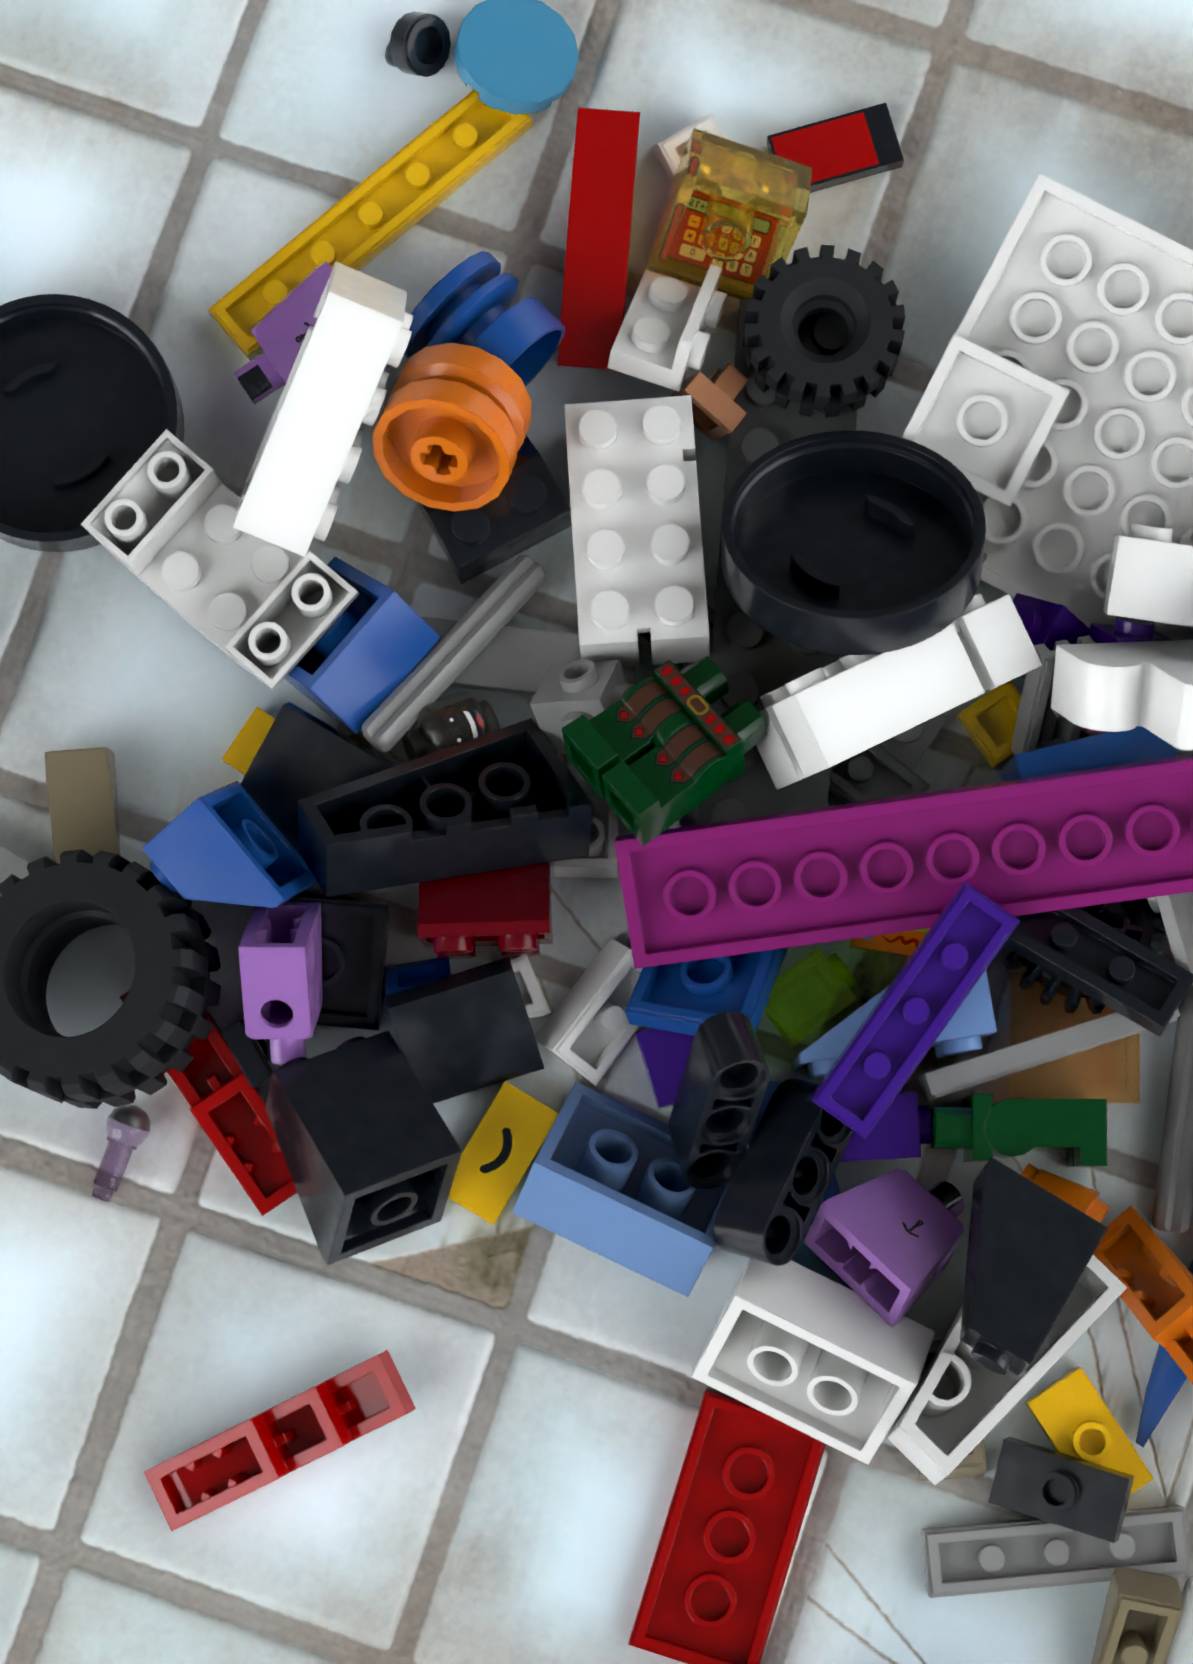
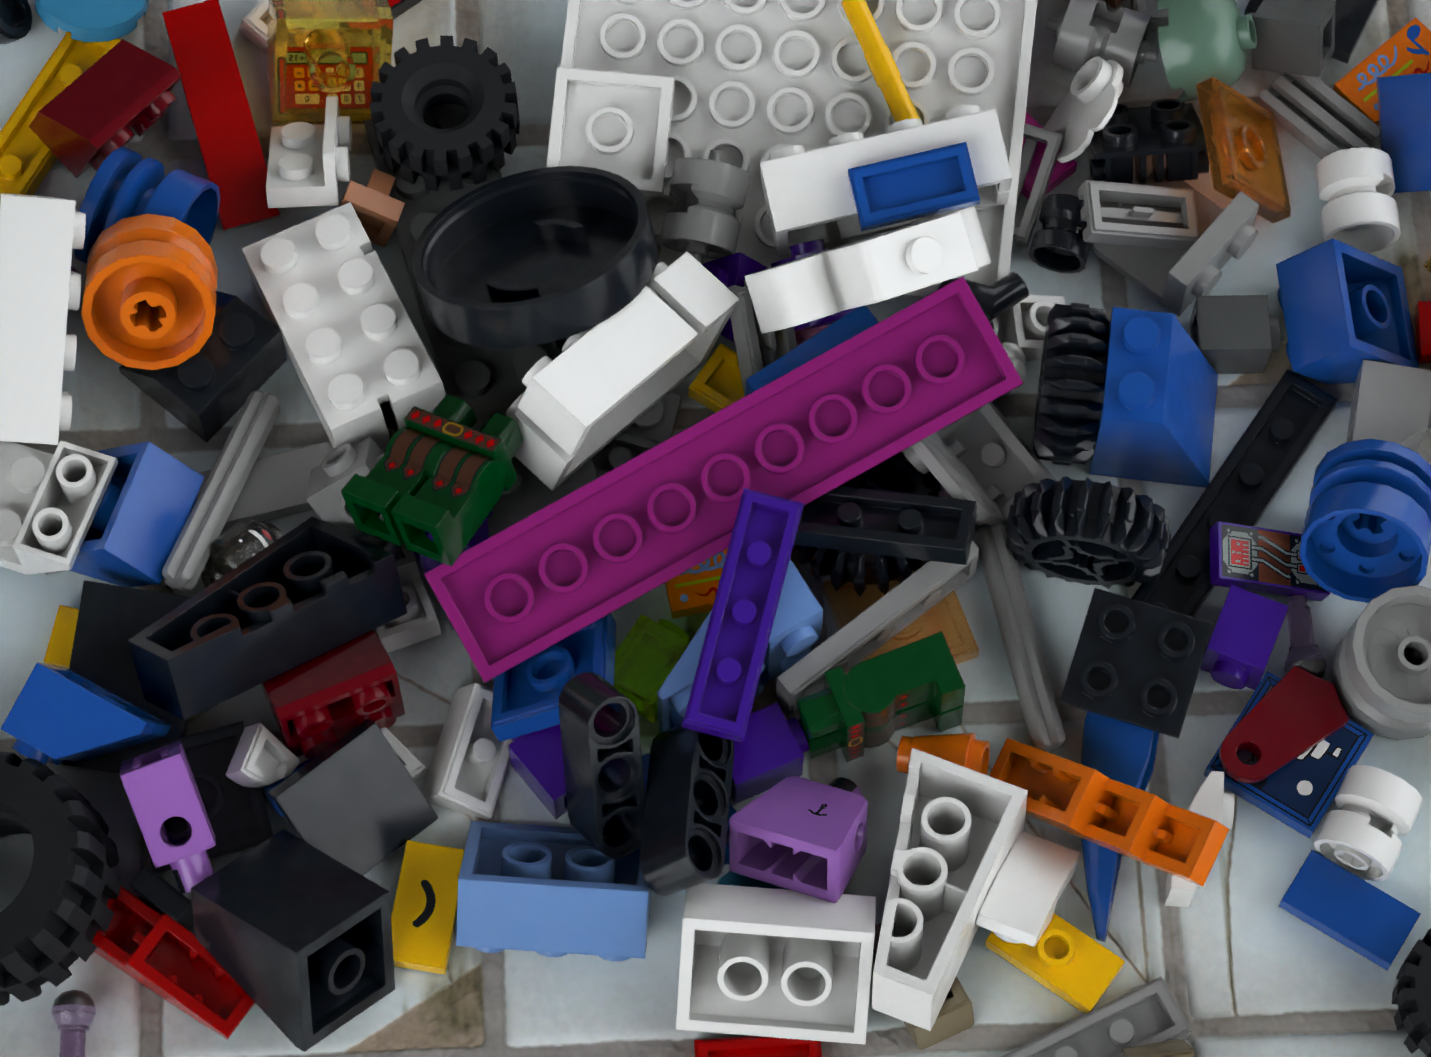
camera: 25 degrees left, 15 degrees down
black slope [960,1157,1108,1376] -> none
black plate [988,1436,1134,1543] -> none
none -> dark red slope [29,39,182,178]
none -> white tile [225,723,300,788]
none -> light grey wheel [659,150,750,262]
none -> white slope [975,831,1081,947]

